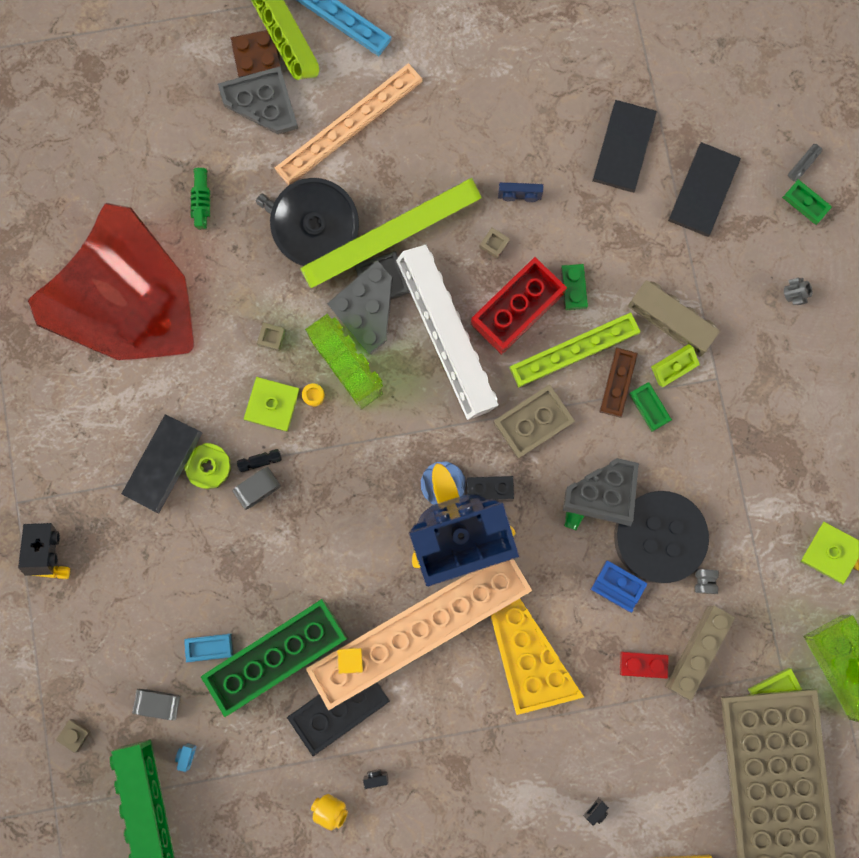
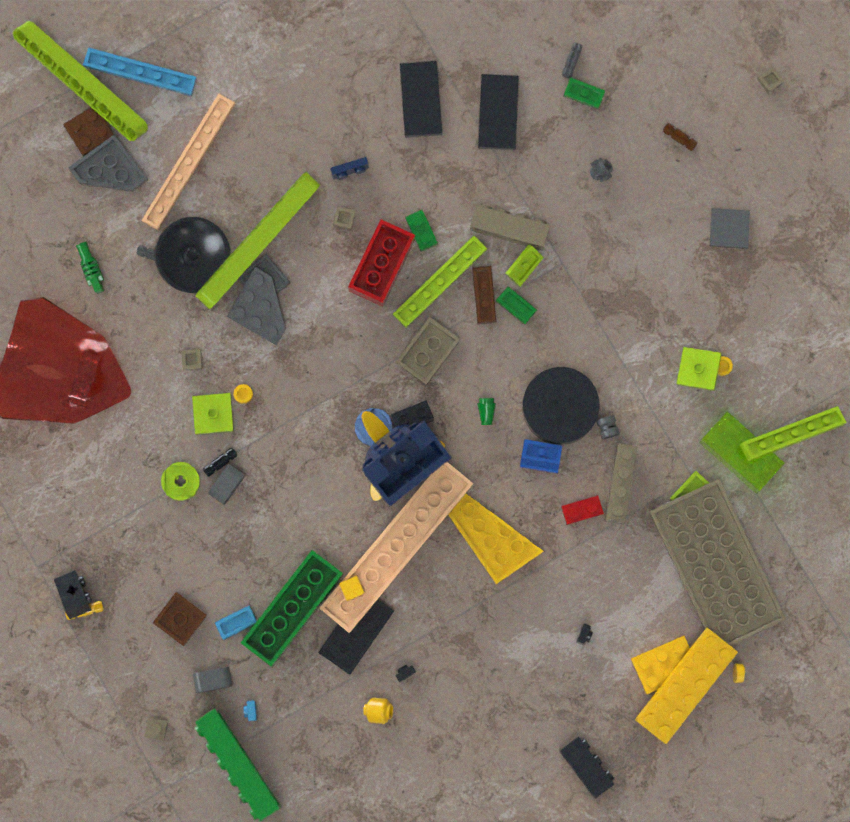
camera: 20 degrees left, 0 degrees up
black tile [121,414,203,514] -> none
clear neon green brick [305,313,383,410] -> none
white brick [396,245,498,420] -> none
dark grey plate [563,458,639,526] -> none
none -> reddish brown plate [153,592,208,646]

